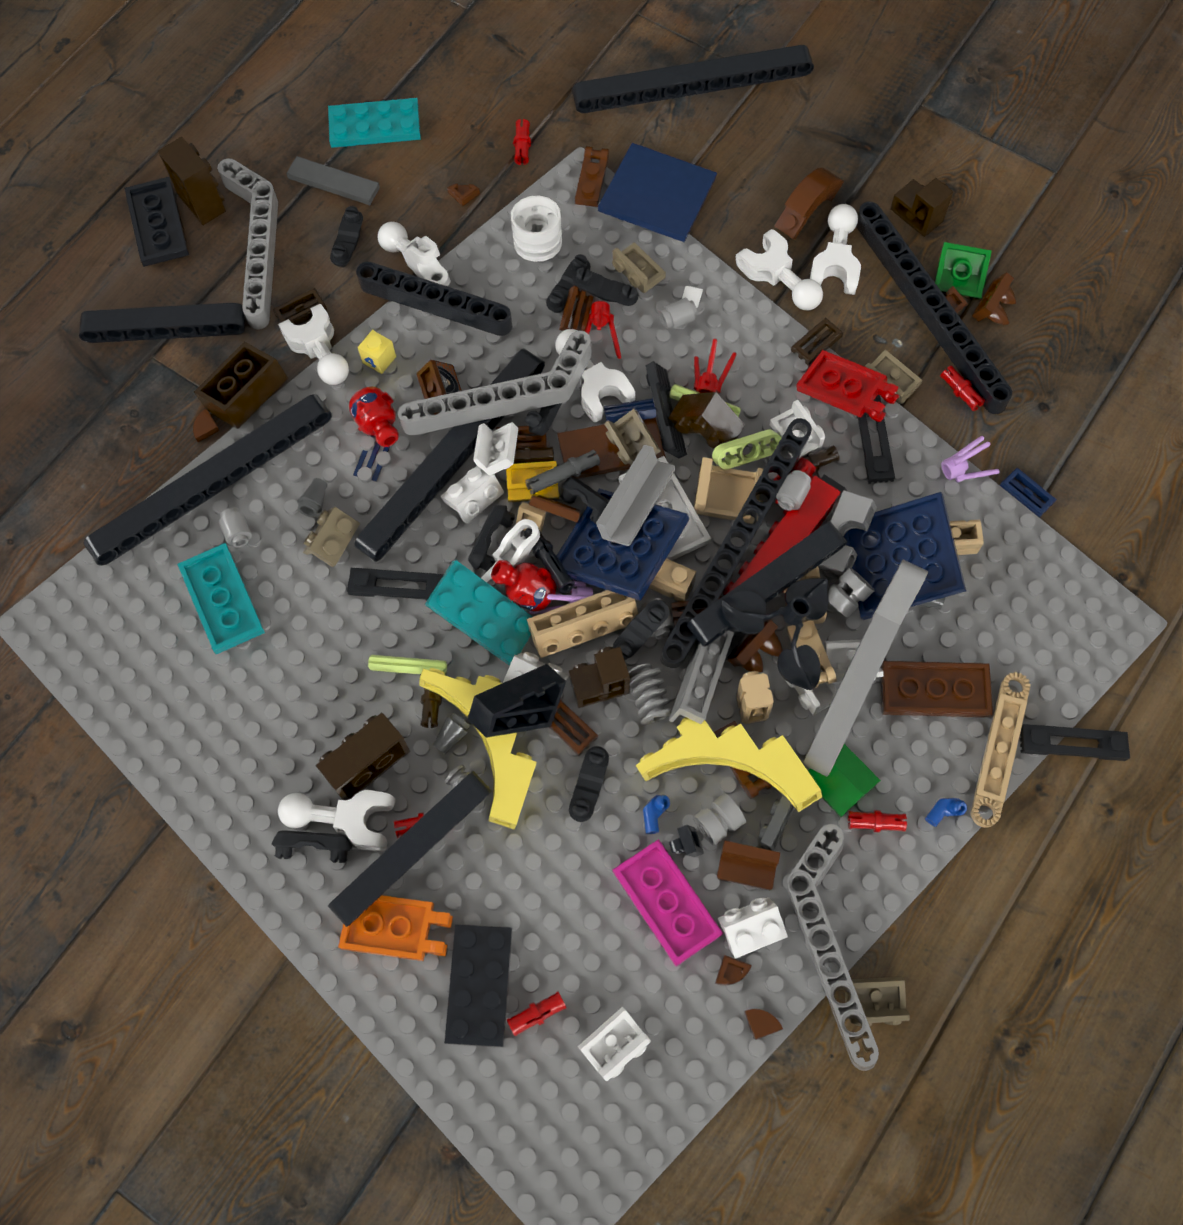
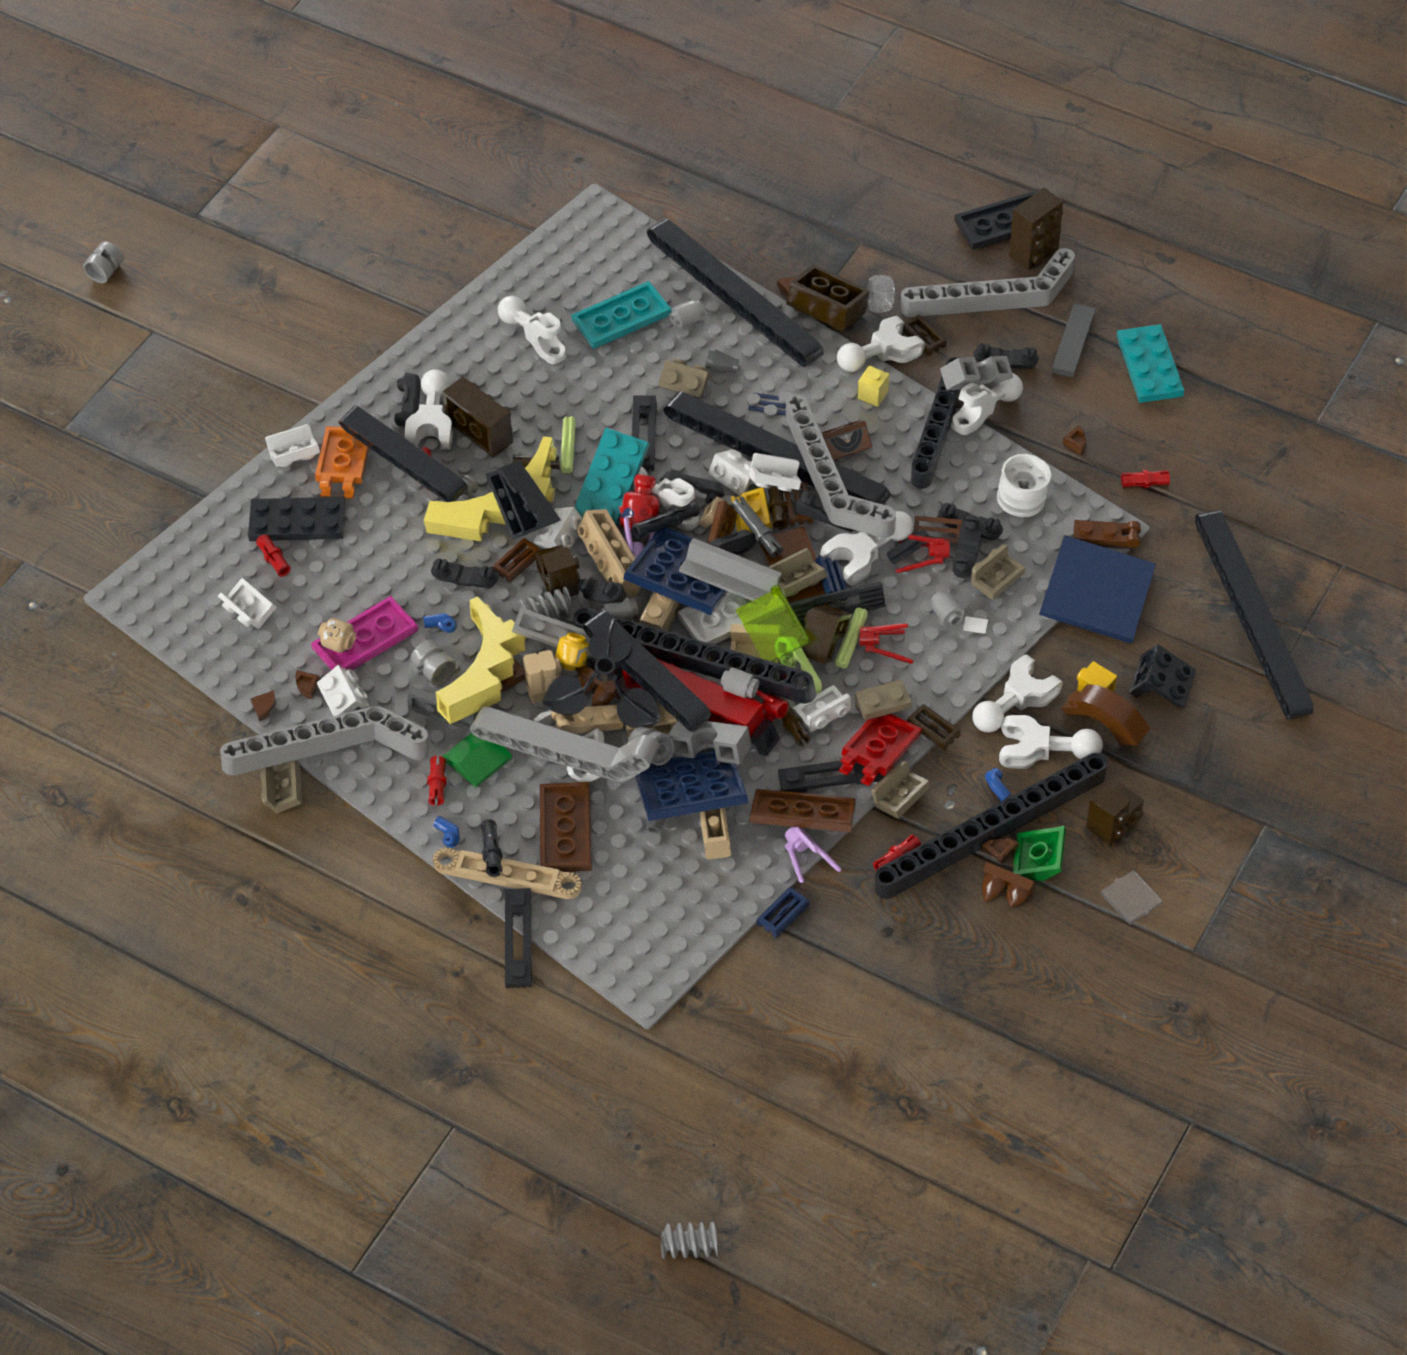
camera: 85 degrees right, 15 degrees down
black beam [79,303,245,343] -> none
red piece [349,386,399,447] -> none
black tile [669,825,704,857] -> none
reddish brown panel [717,840,781,891] -> none
none -> white bracket [265,424,320,467]
none -> tan head [318,617,356,653]
none -> black pin [481,819,503,877]
none -> white piece [498,296,567,364]
none -> yellow head [555,632,589,671]
none -> clear neon green piece [735,585,809,662]
none -> reddish brown tile [750,789,856,832]
none -> dark tan bracket [855,679,912,720]
none -> clear gear [867,274,896,313]
none -> black axle [887,530,930,564]
none -> light grey arch [940,356,1013,390]
none -> blue arm [985,768,1011,802]
none -> yellow brick [1077,661,1117,692]
none -> clear piece [1100,870,1162,925]
none -> black bracket [1129,644,1196,708]

